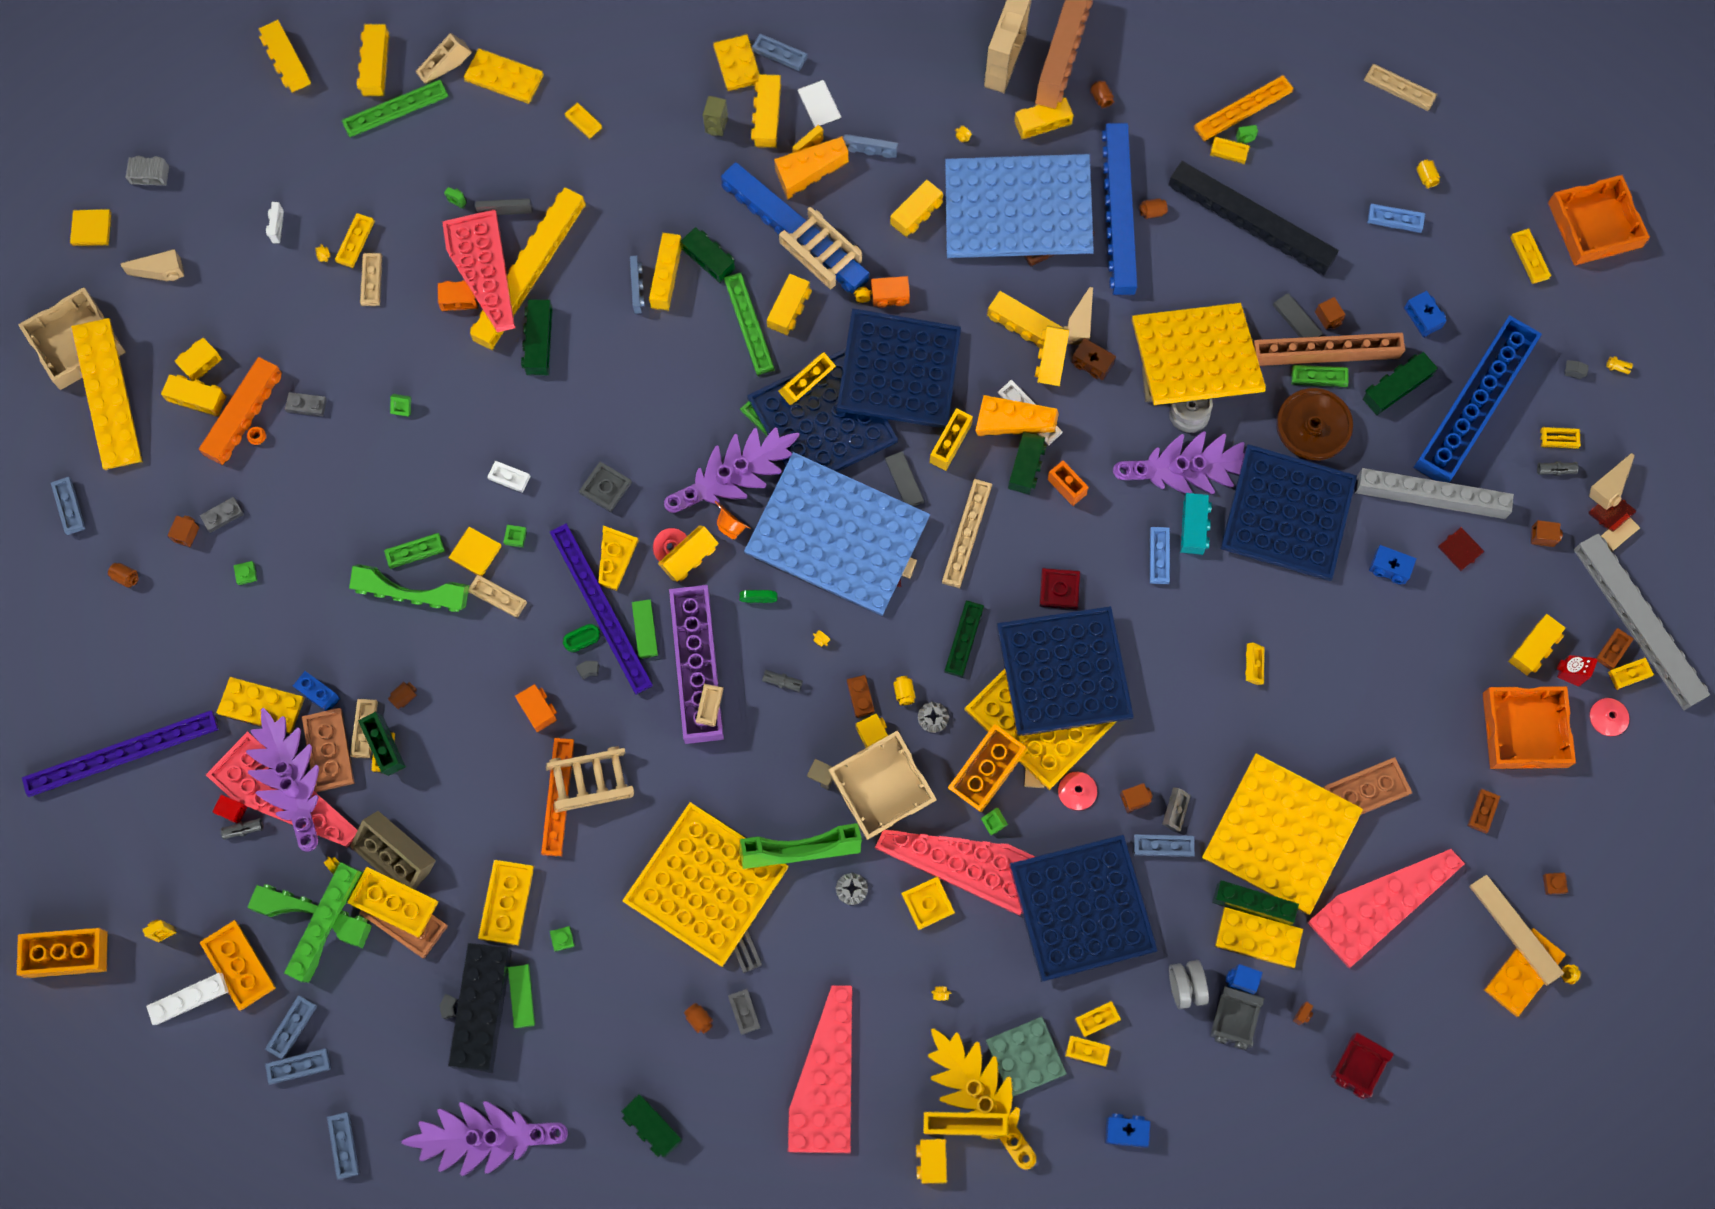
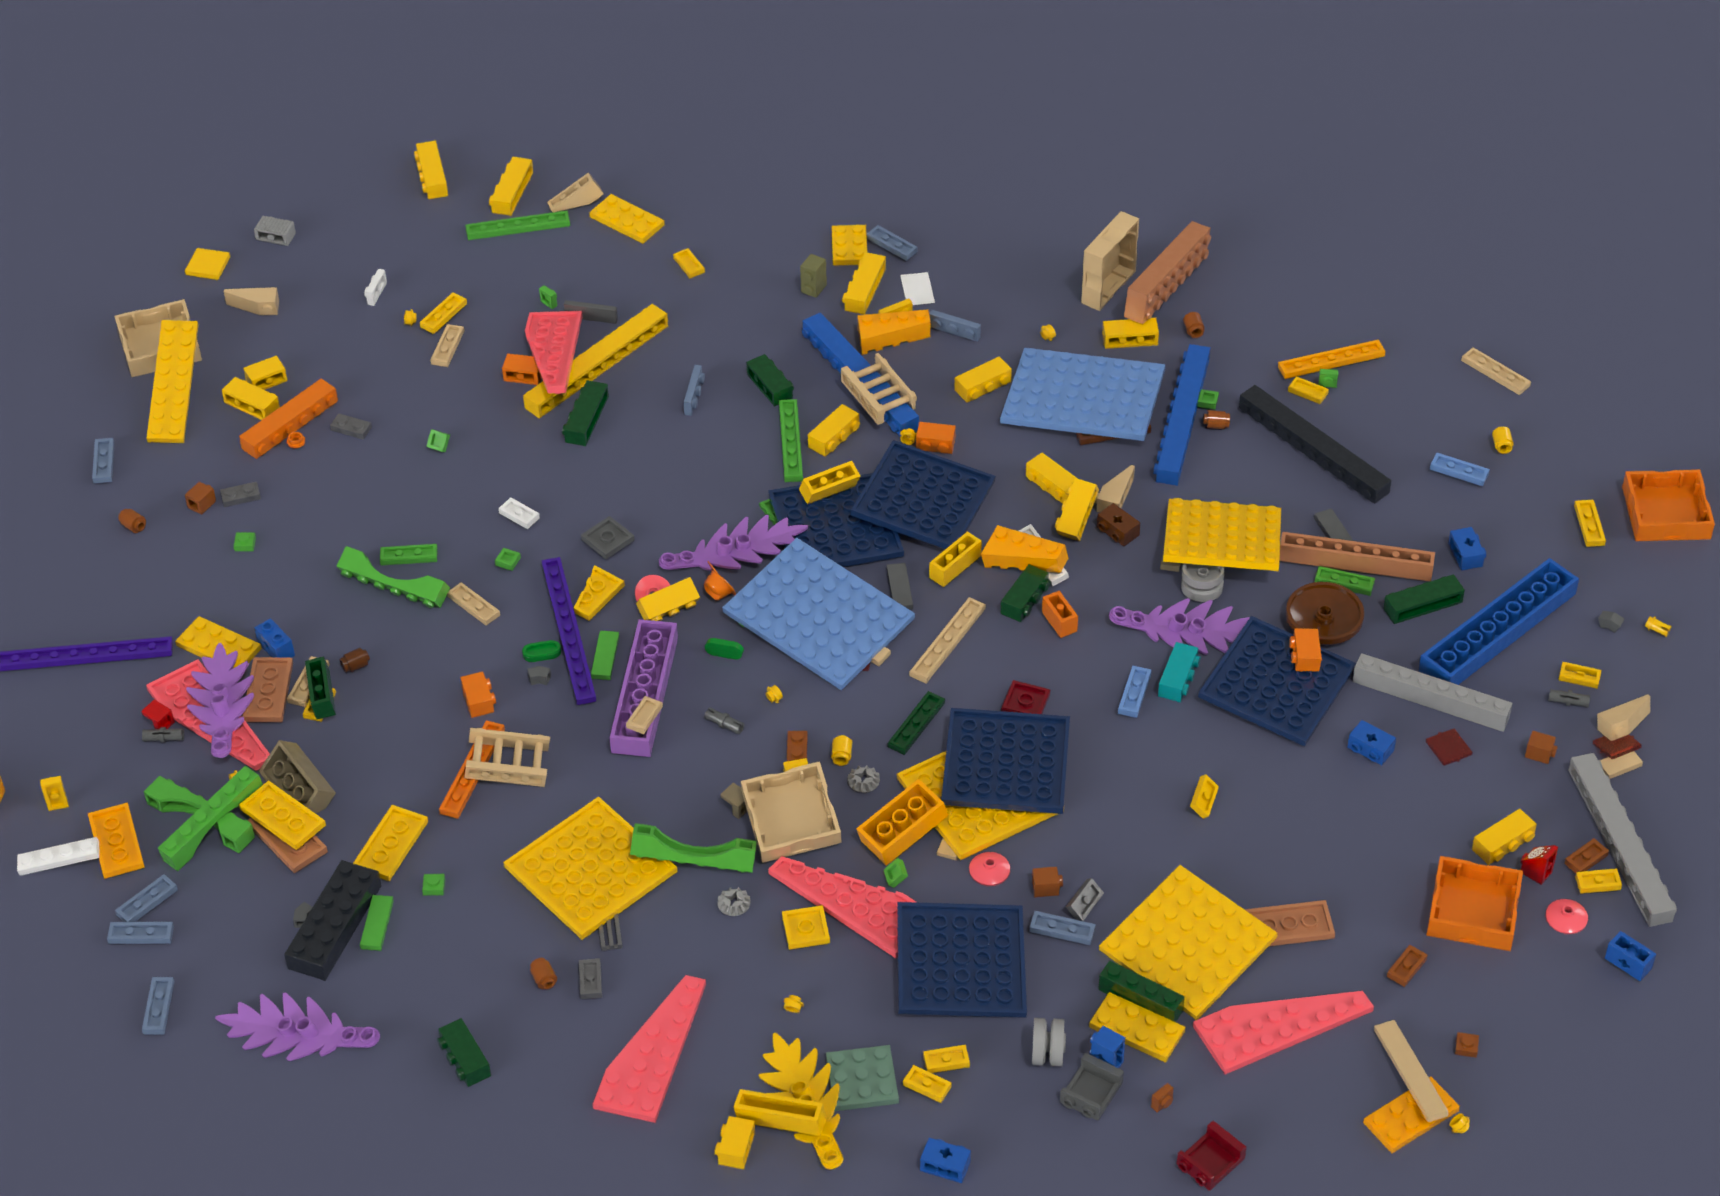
camera: 15 degrees right, 25 degrees down
yellow tile [448,527,502,576] -> none
yellow brick [649,233,682,310] -> none
dark orange brick [1315,297,1345,330] -> none
none -> bright green plate [1198,389,1219,409]
none -> orange brick [1289,628,1322,671]
none -> blue brick [1605,931,1656,981]

